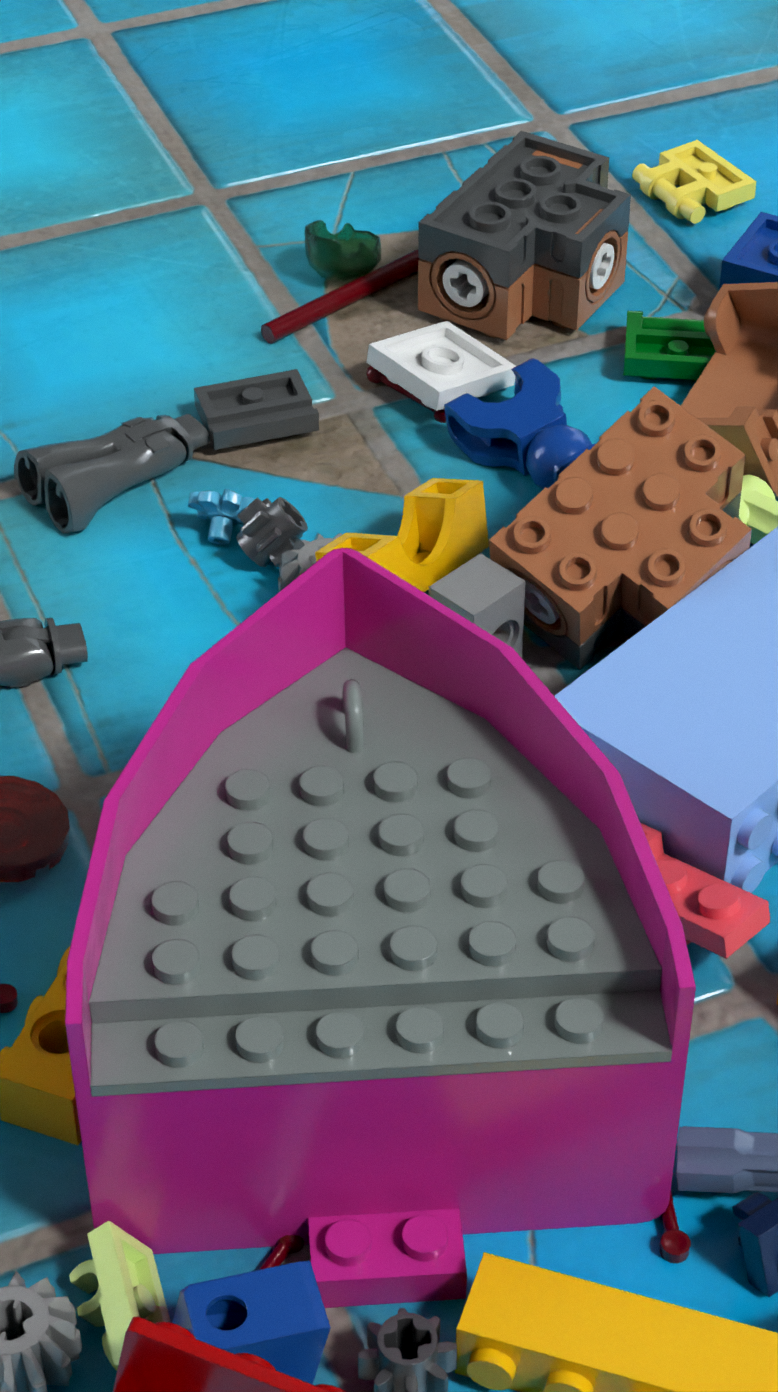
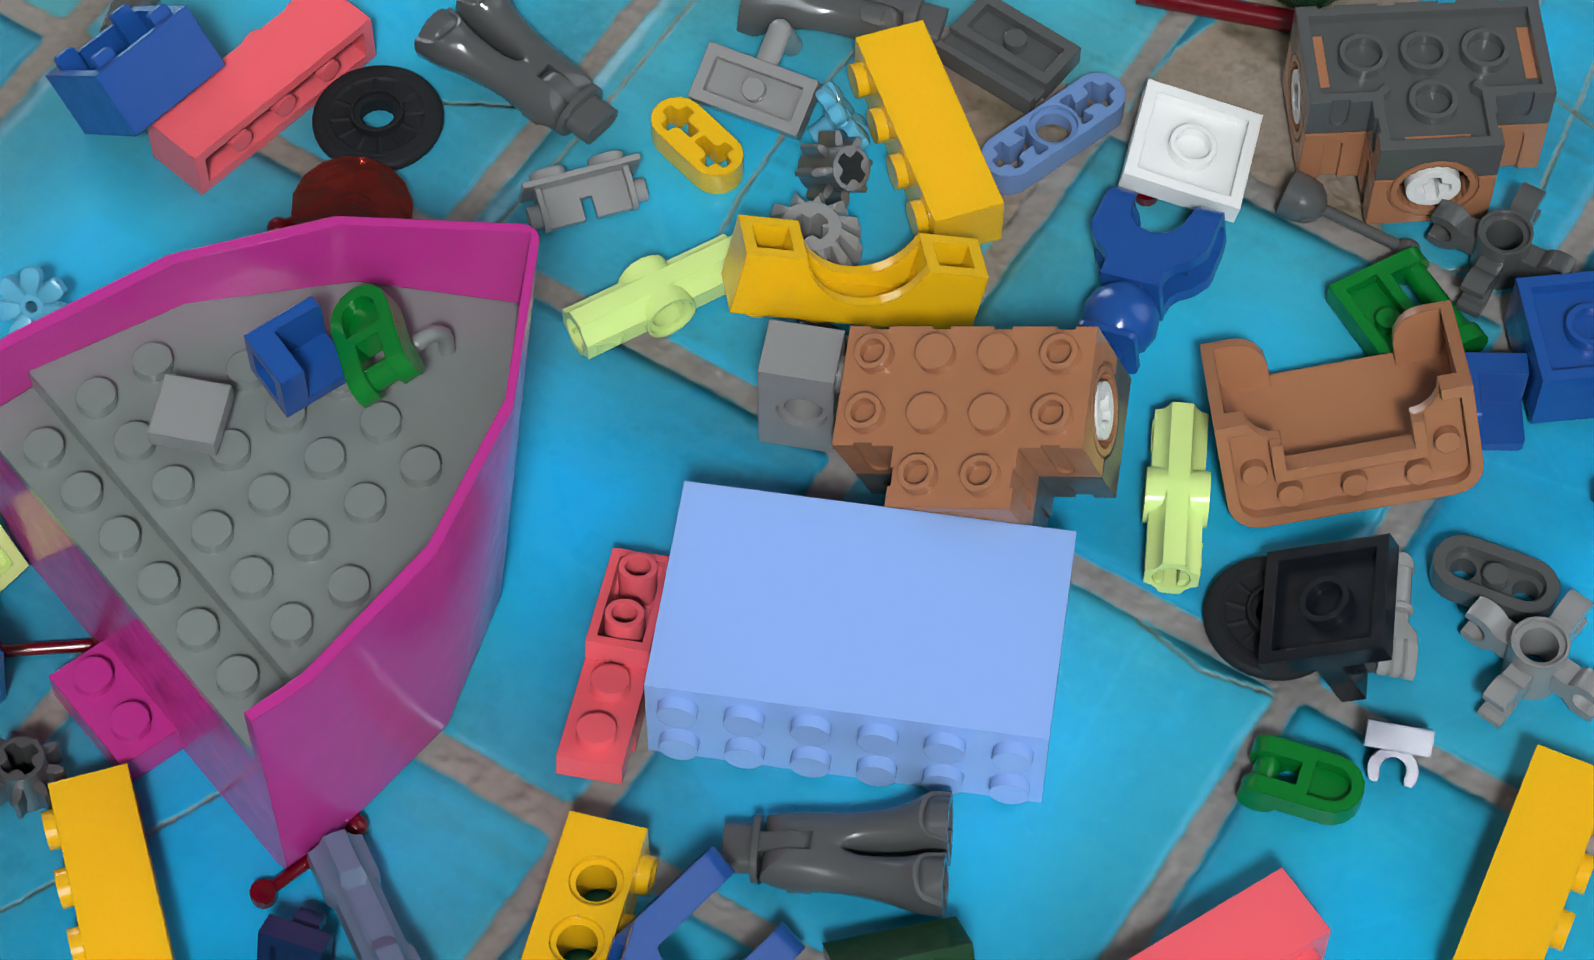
camera: 55 degrees right, 15 degrees up
none -> light grey tile [147,374,234,456]
none -> blue panel [244,296,346,418]
none -> green plate [330,284,425,408]
none -> light grey hinge [519,150,649,234]
none -> yellow beam [651,97,744,194]
none -> light grey plate [688,19,822,142]
none -> yellow brick [847,20,1004,245]
none -> medium blue beam [982,73,1126,195]
none -> dark grey hinge [1276,170,1420,253]
none -> dark grey pin [1426,182,1577,318]

